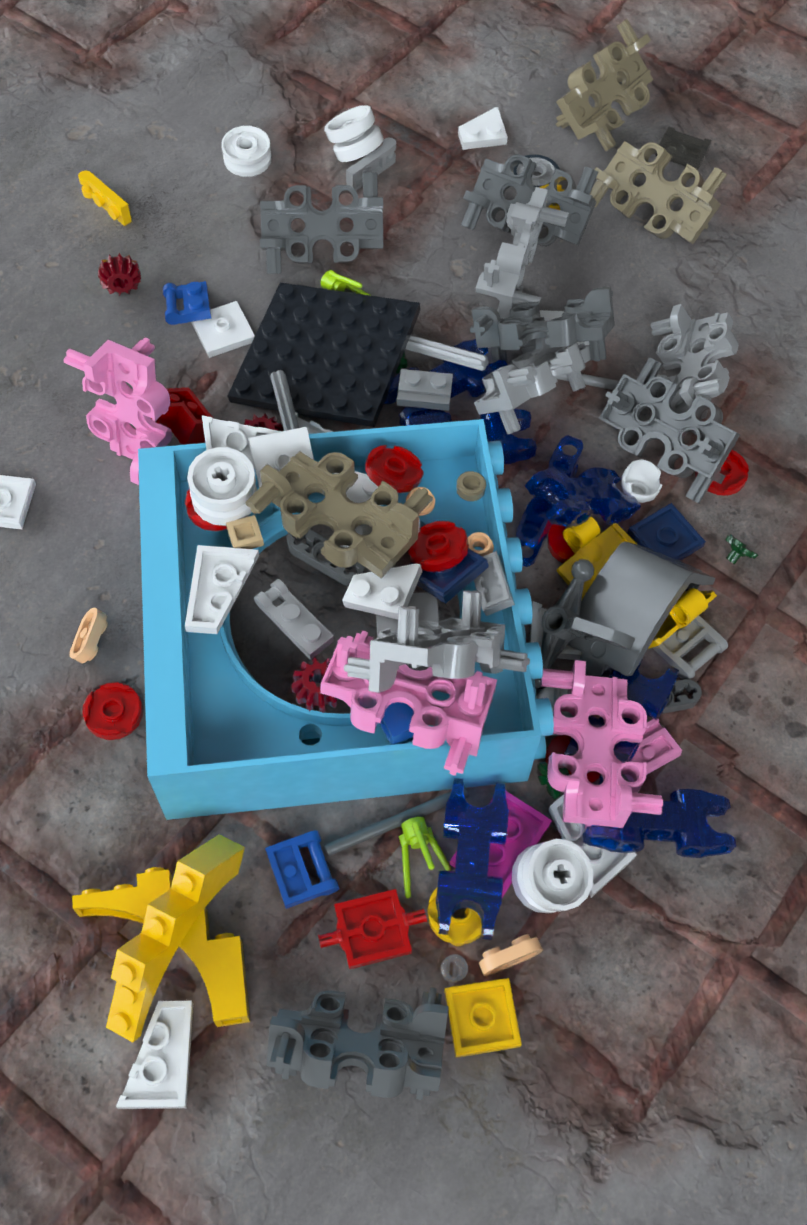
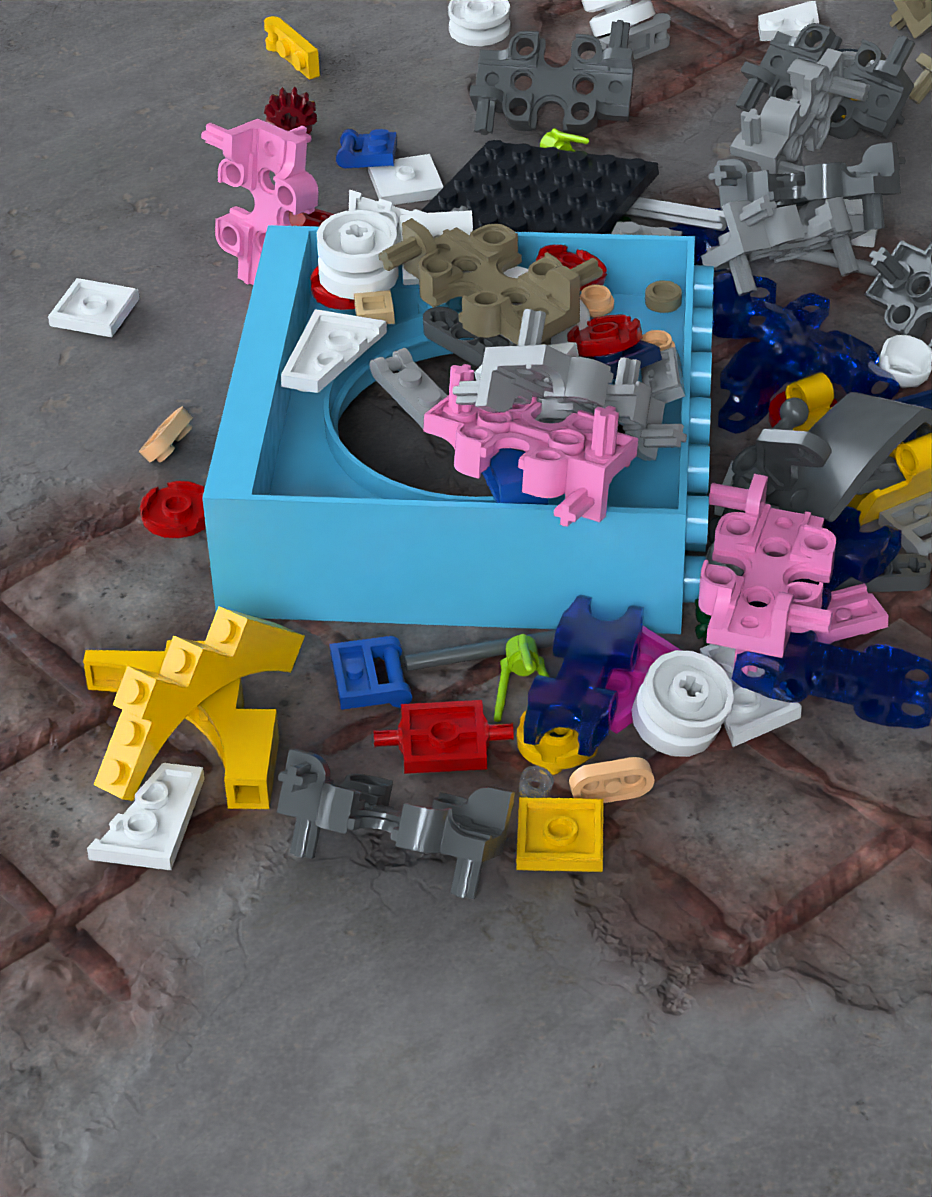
camera: 15 degrees right, 20 degrees down
dark red gear [291,656,337,713] -> none

